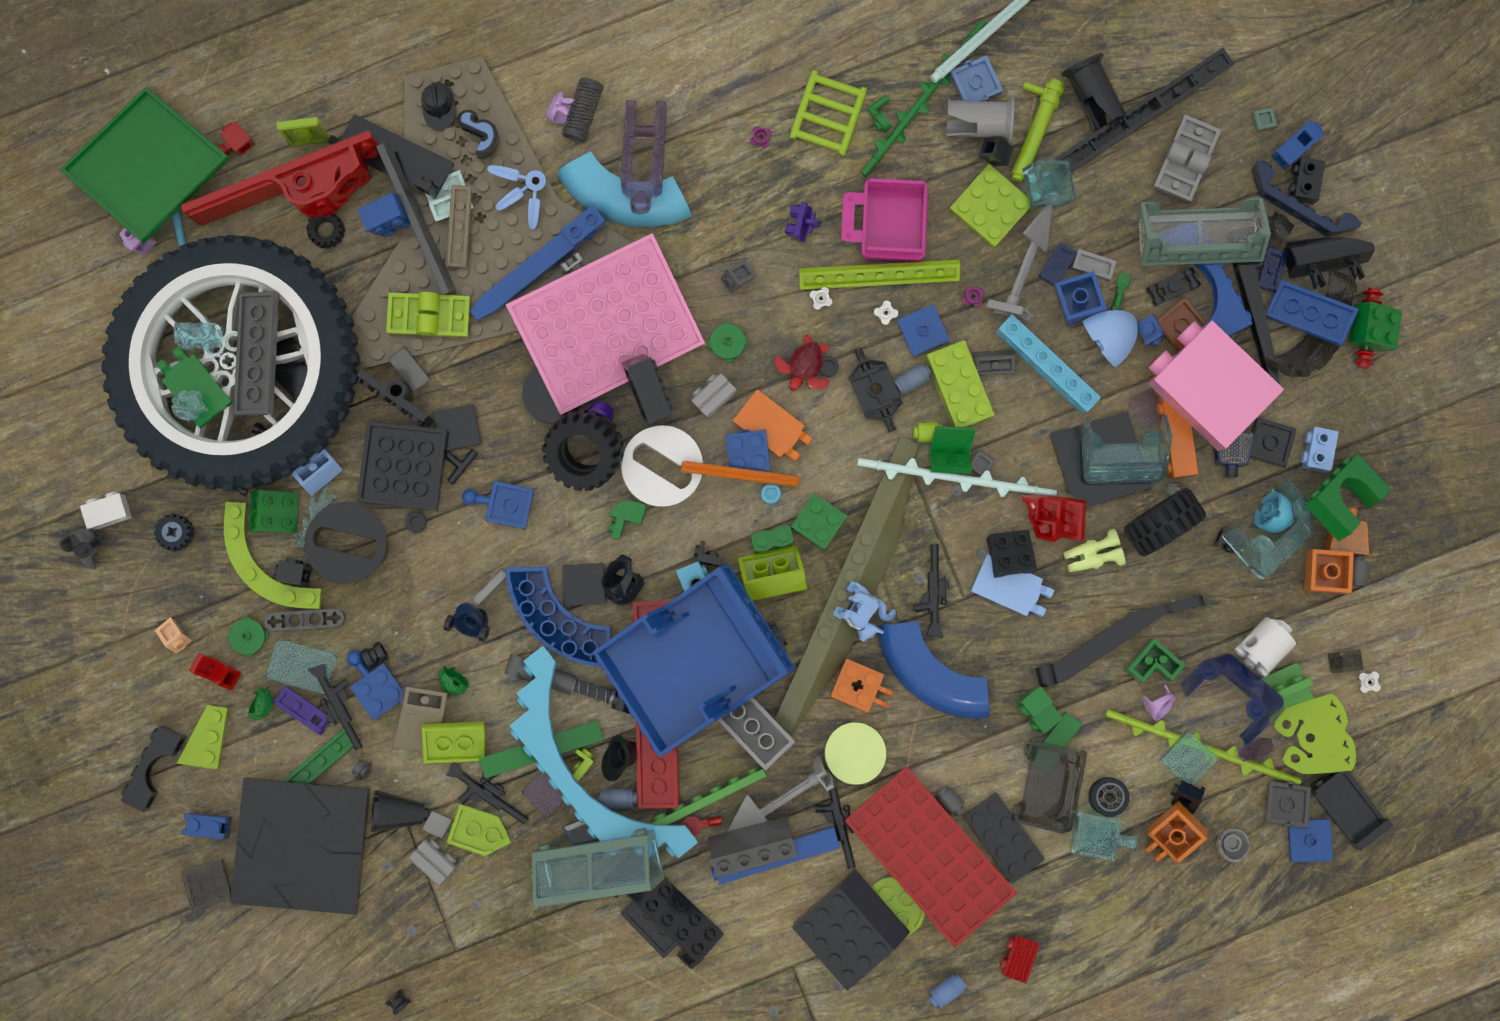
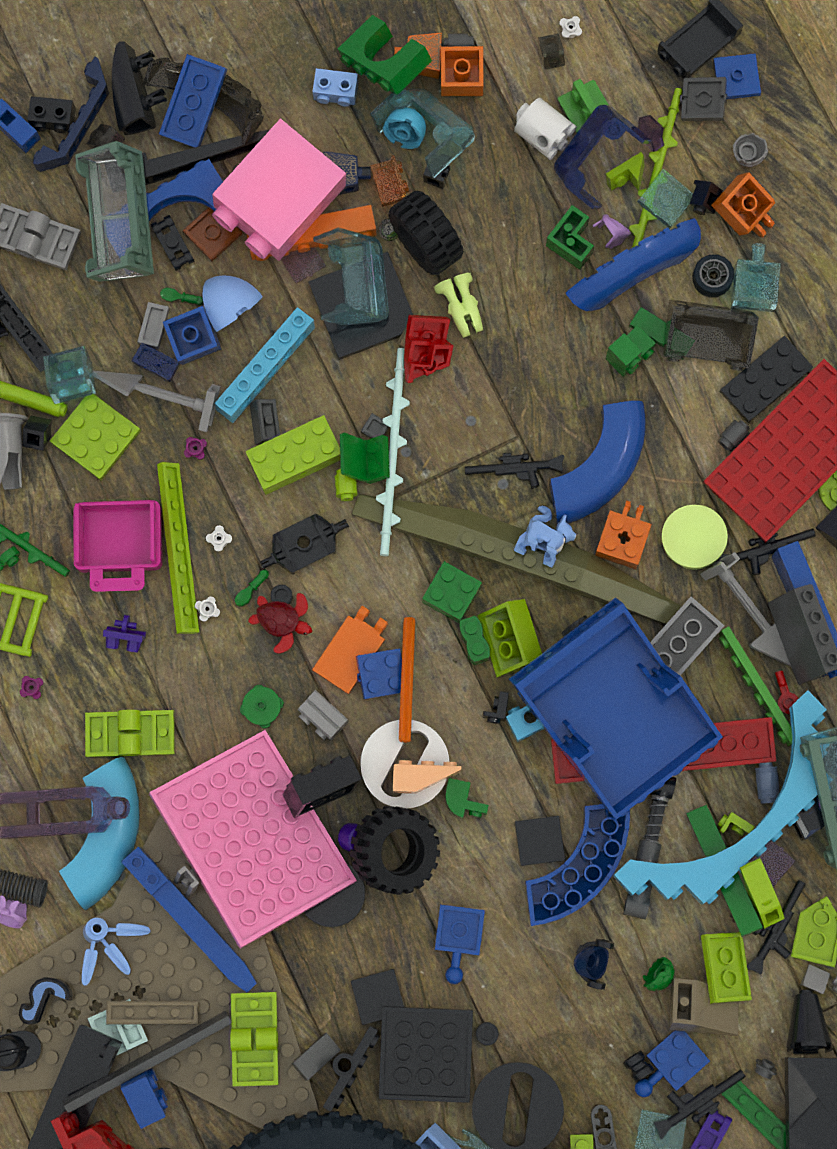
camera: 85 degrees left, 5 degrees down
black piece [445,449,478,485] -> none
light grey tile [473,571,506,605] -> none
black helmet [601,554,644,606] -> none
black piece [601,735,637,782] -> none
dark grey bracket [721,260,756,294] -> none
medium azure tile [761,484,781,504] -> none
sand blue head [894,363,932,395] -> none
blue plate [897,304,950,357] -> none
light blue tile [970,554,1055,617] -> none
black brick [986,529,1037,578] -> none
black piece [1035,595,1205,688] -> none
blue bracket [1137,314,1166,347] -> none
black tile [1250,418,1297,468] -> none
clear blue plate [1258,248,1287,293] -> none
lime piece [1274,694,1356,774] -> none
green brick [1349,287,1402,369] -> none
none -> lime plate [85,710,175,758]
none -> green piece [235,569,269,607]
none -> clear orange bracket [370,155,409,207]
none -> light nougat slope [393,760,461,794]
none -> blue brick [566,218,701,311]
none -> lime slope [606,152,645,191]
none -> lime slope [740,858,785,929]

